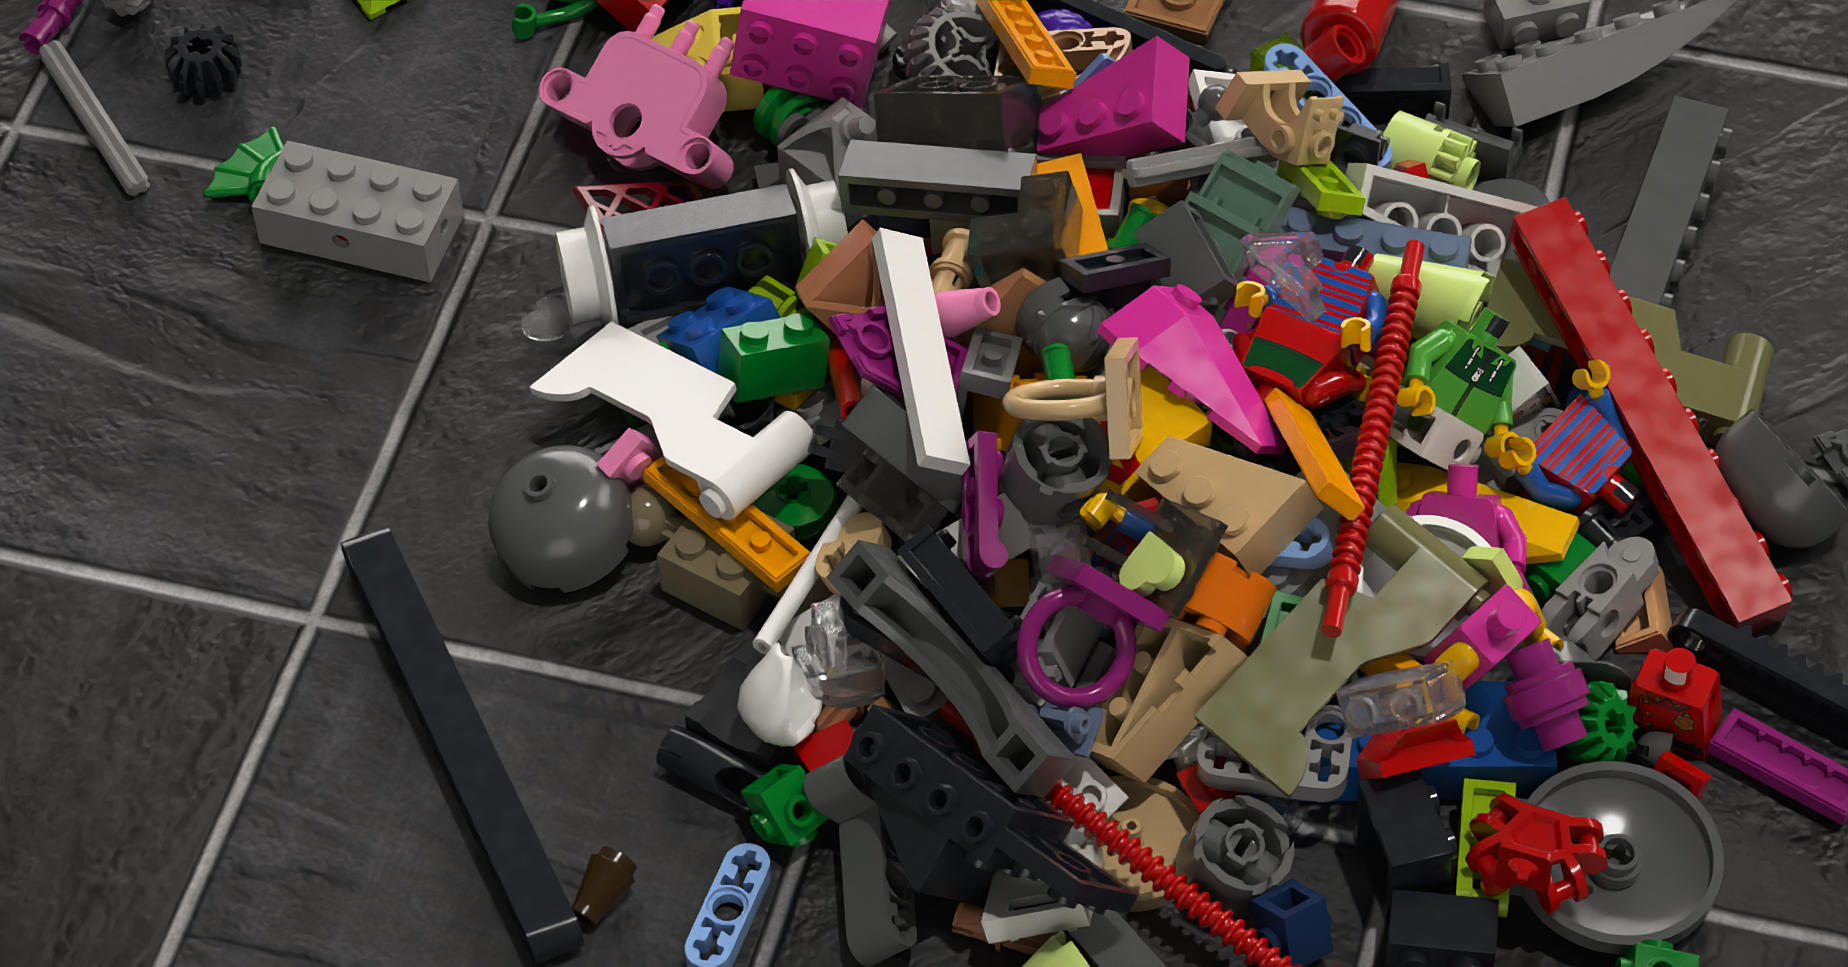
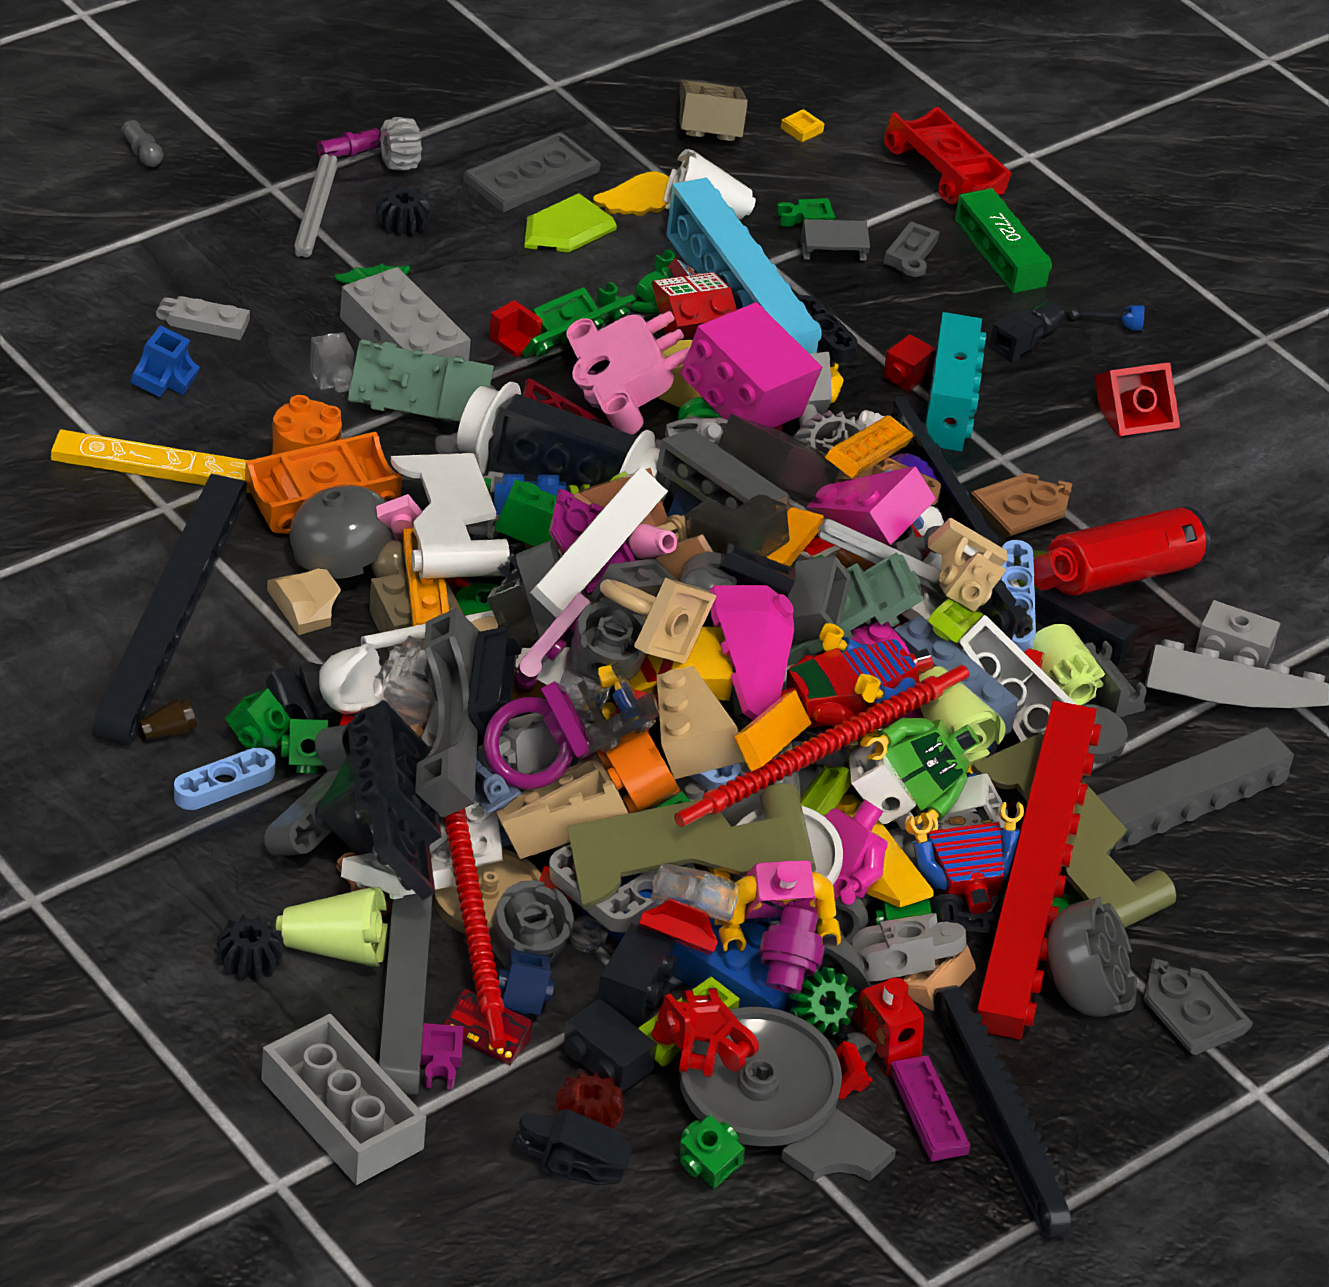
camera: 30 degrees right, 10 degrees down
yellowish green tile [1119,531,1185,597] -> none
clear slope [1239,232,1326,323] -> none
yellowish green tile [1461,546,1523,595] -> none
none -> yellow tile [51,429,250,493]
none -> blue brick [130,325,200,397]
none -> light grey hinge [156,296,250,340]
none -> green brick [224,688,290,751]
none -> orange piece [245,432,403,534]
none -> tan slope [267,569,341,635]
none -> orange brick [271,395,342,455]
none -> clear brick [310,332,354,392]
none -> sand green piece [348,339,494,422]
none -> red panel [489,300,542,357]
none -> green bracket [521,287,636,358]
none -> dark grey tile [781,1107,896,1182]

